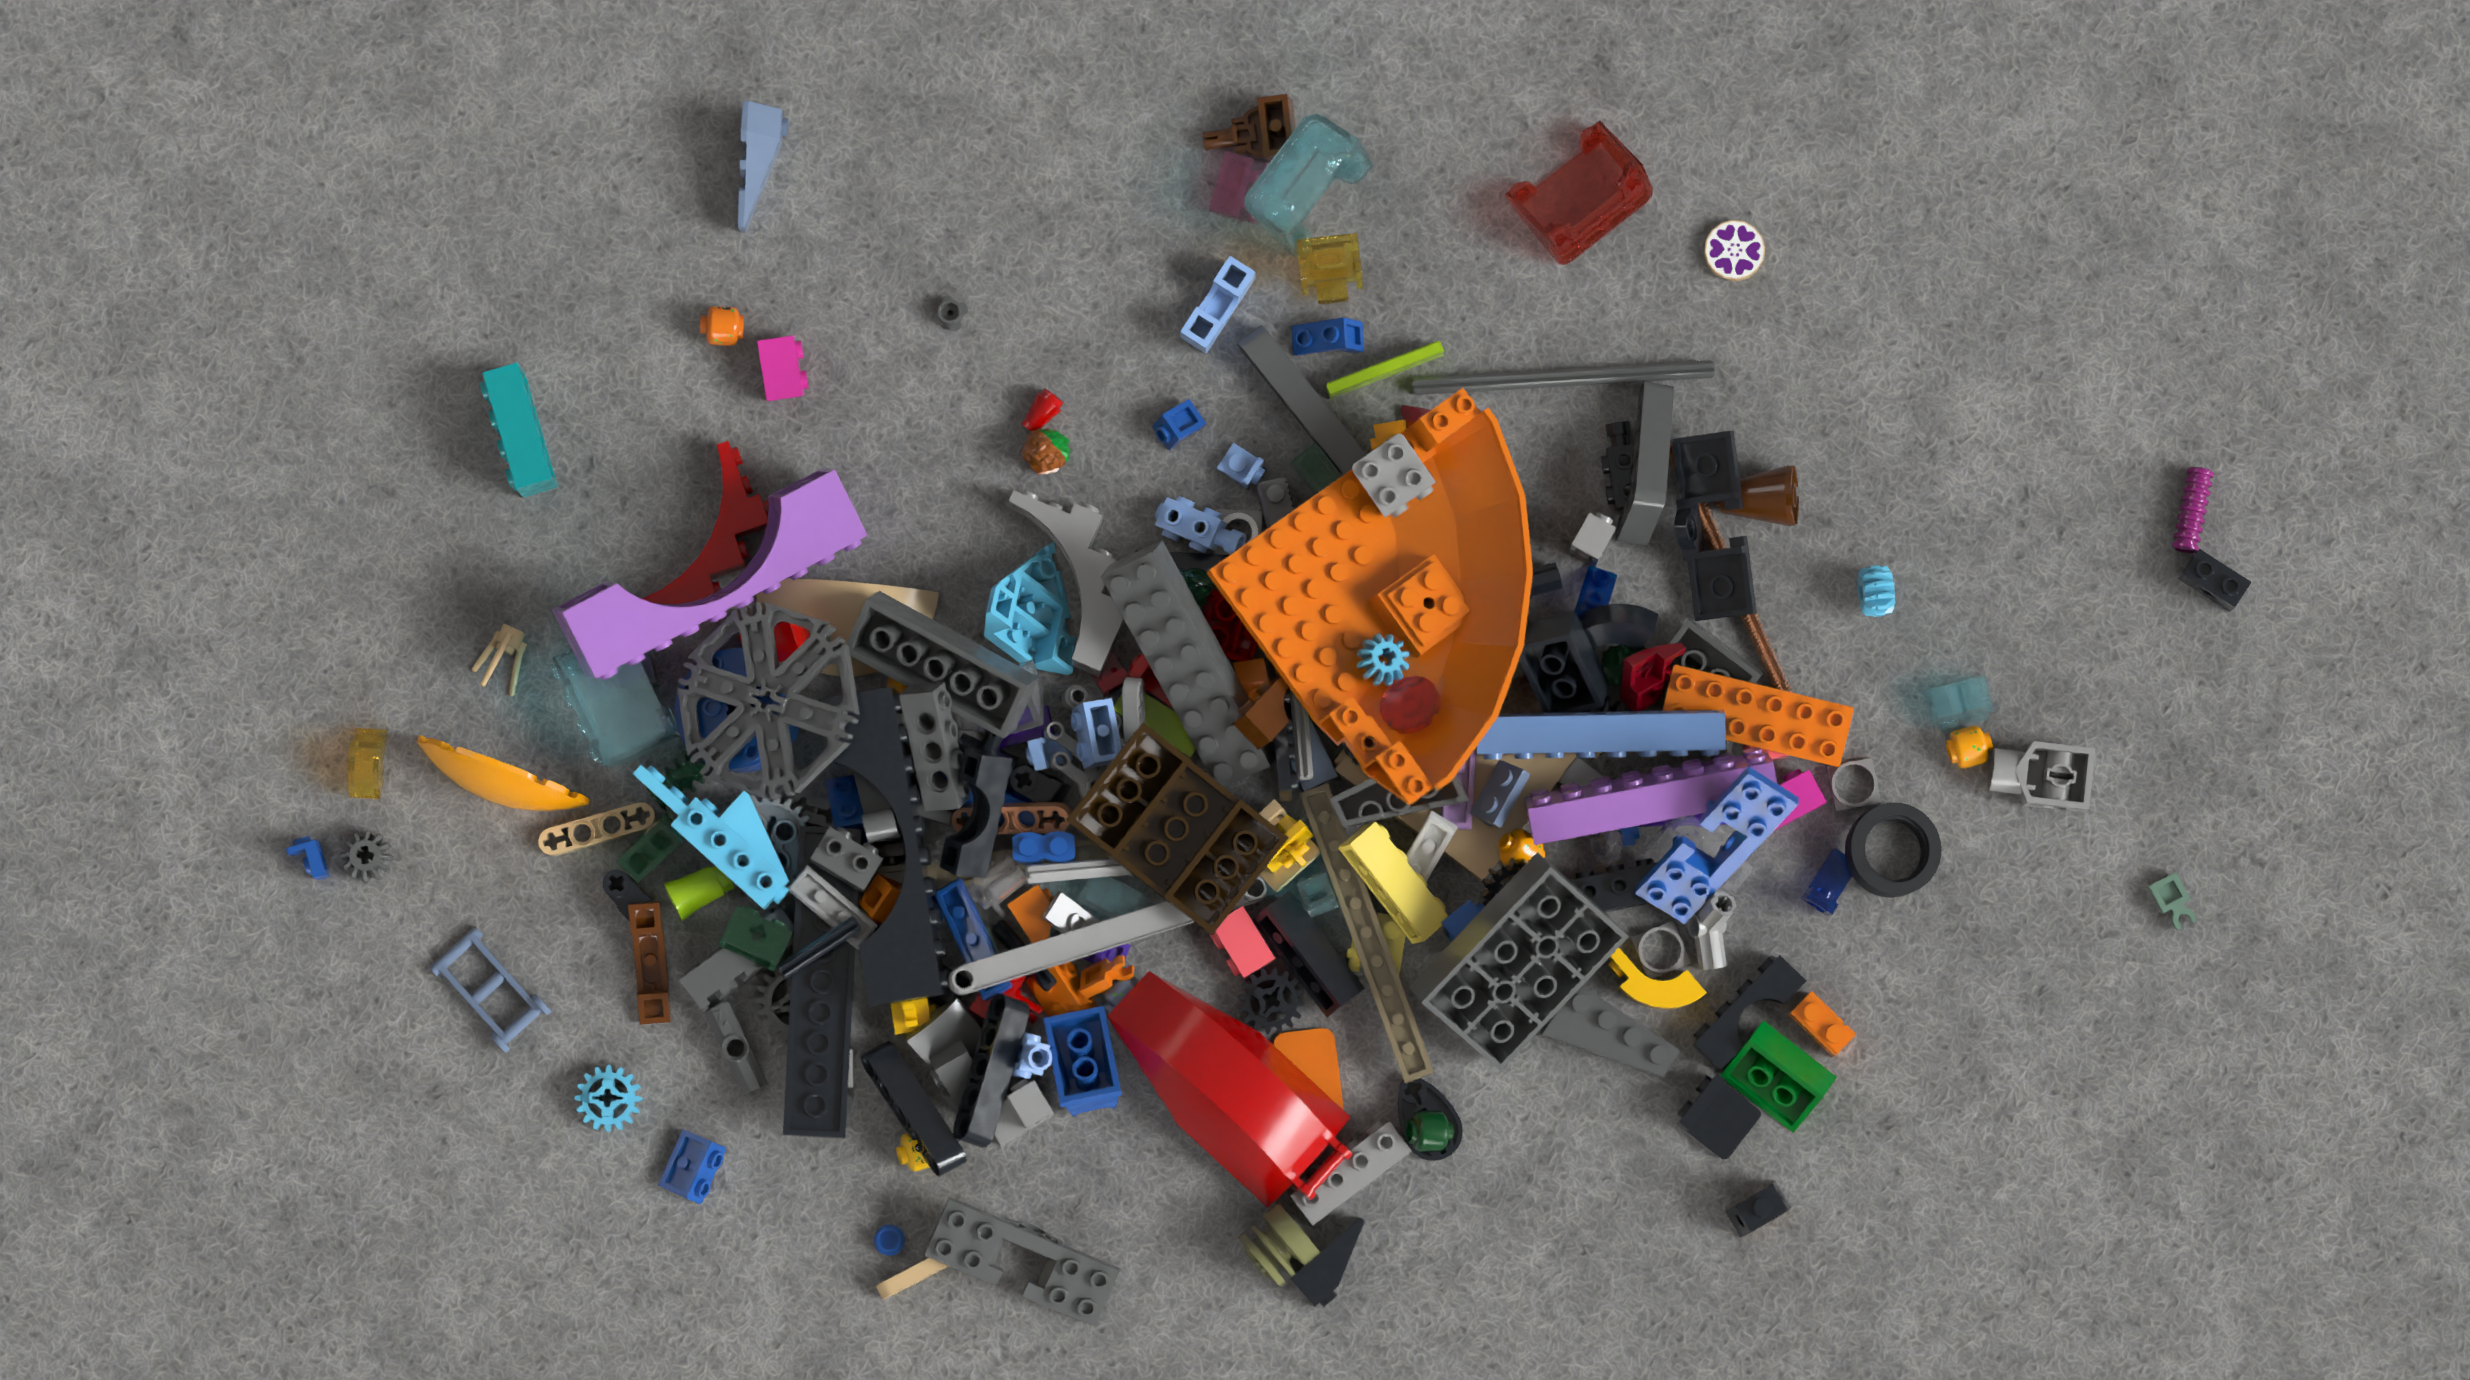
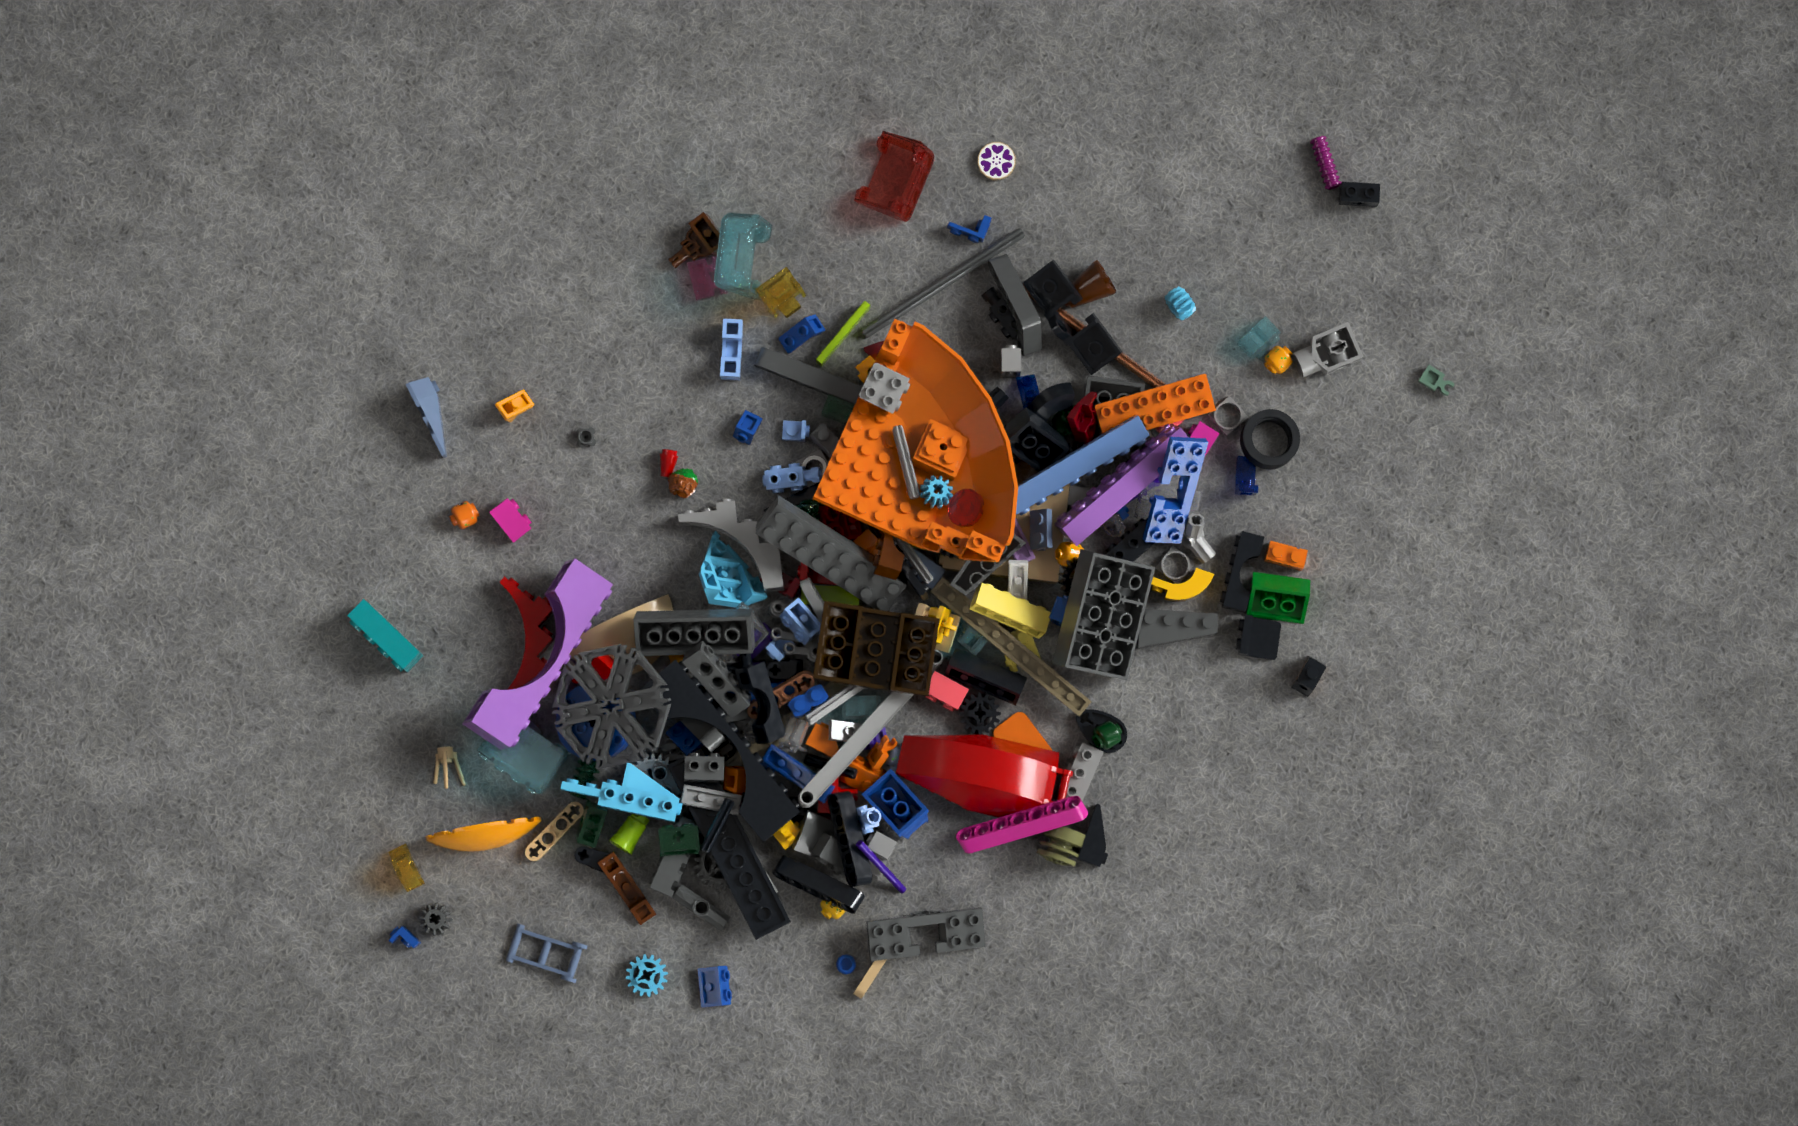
camera: 35 degrees left, 0 degrees up
none -> light orange slope [495,389,534,422]
none -> dark purple bar [856,840,906,893]
none -> light grey axle [892,425,920,499]
none -> blue bracket [947,215,992,243]
none -> dark pink beam [956,796,1088,854]

